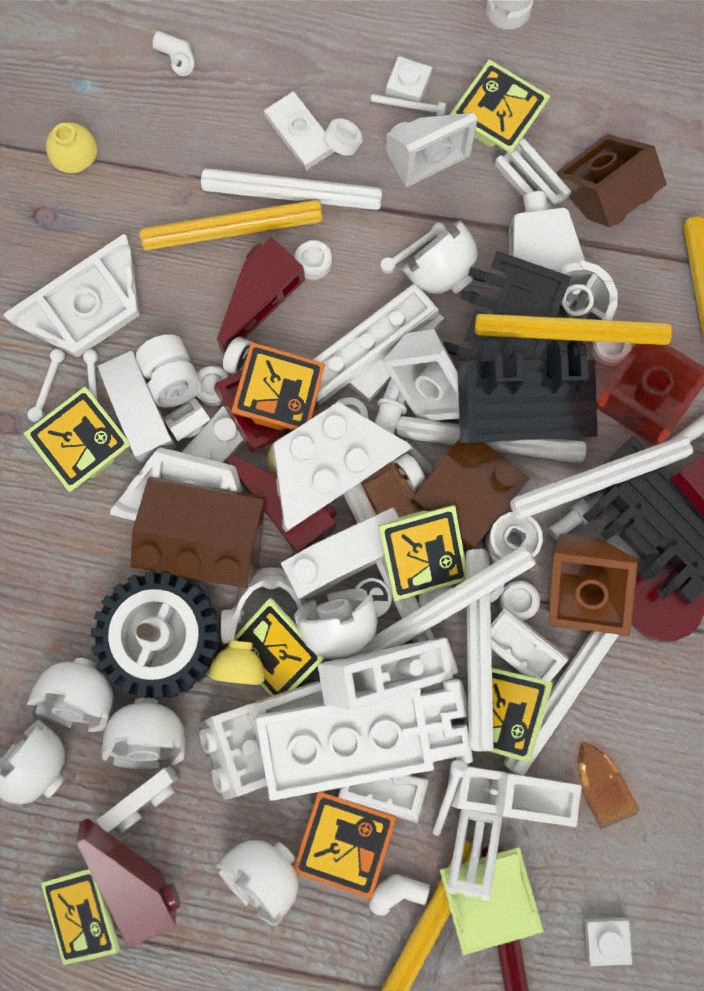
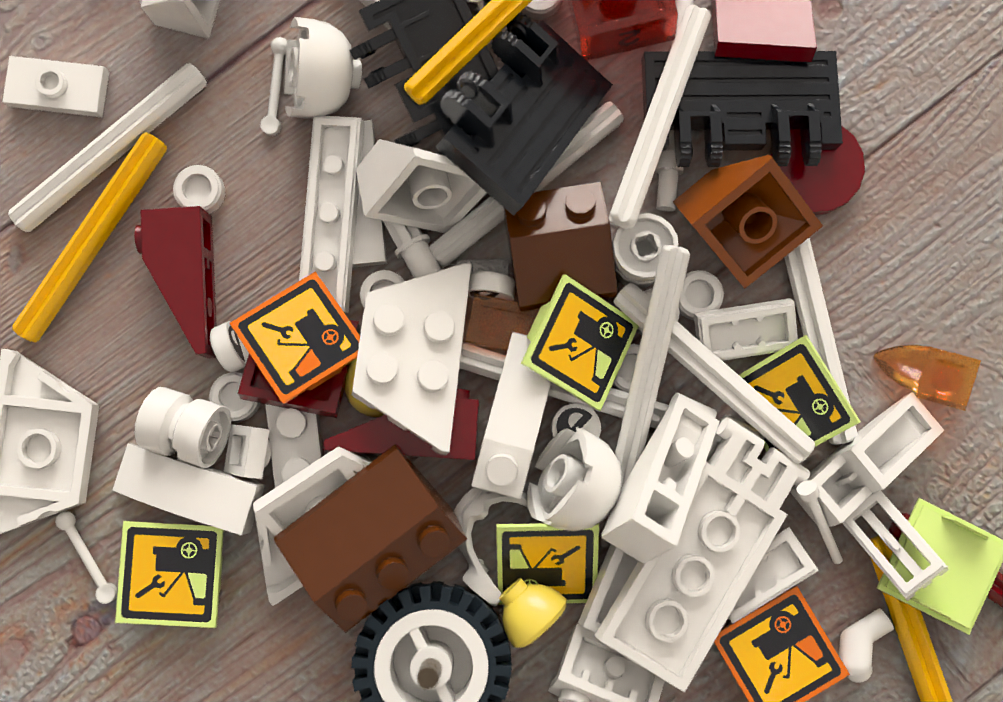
camera: 50 degrees left, 5 degrees up
white hinge [83,349,98,400] -> none
white tile [324,118,363,156] -> none

